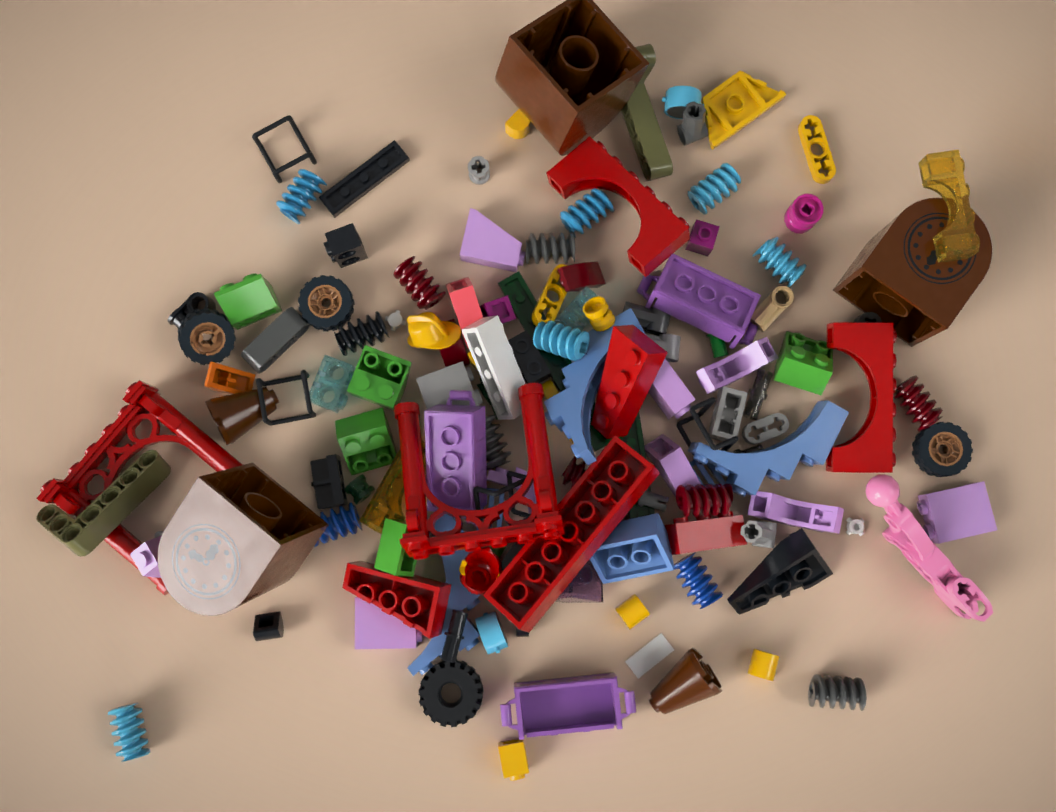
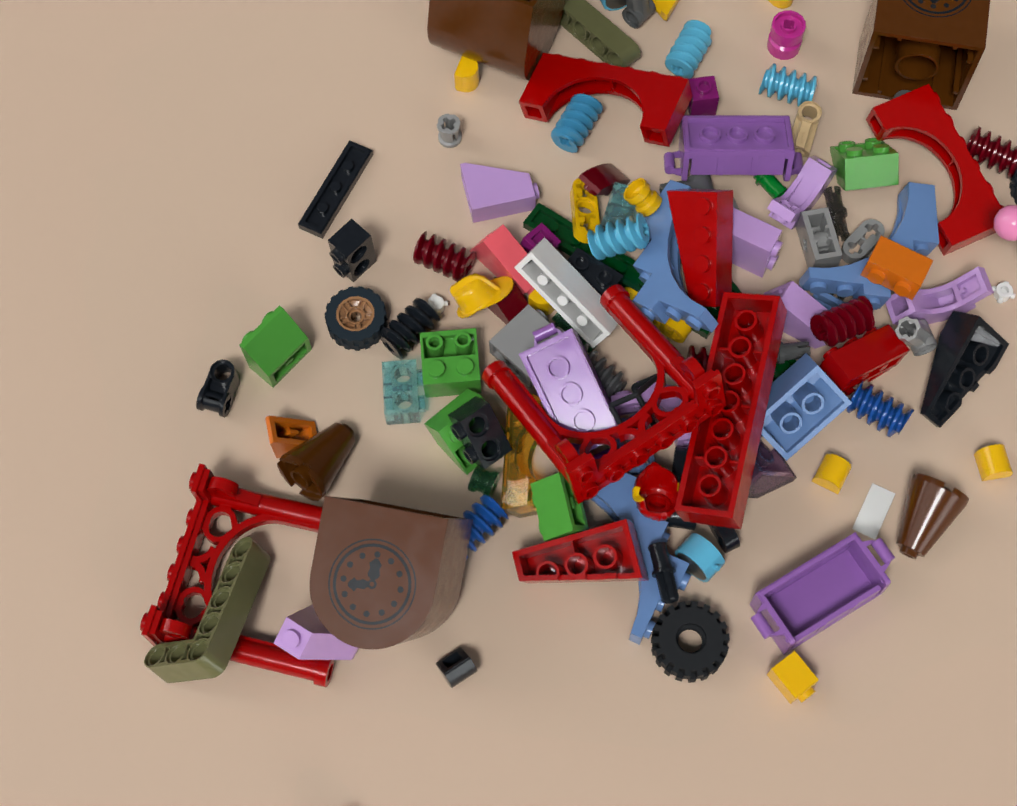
camera: 20 degrees left, 15 degrees down
black wheel [178,308,236,365] -> none
dark grey beam [241,307,310,374] -> none
black piece [252,115,317,183] -> none
black piece [256,370,316,426] -> none
dark azure piece [276,169,327,224] -> none
black panel [310,454,348,509] -> none
lavender slope [355,597,423,649] -> none
dark grey piece [526,232,575,264] -> none
black piece [677,397,739,464] -> none
none -> black brick [448,396,513,469]
none -> orange brick [861,235,934,300]

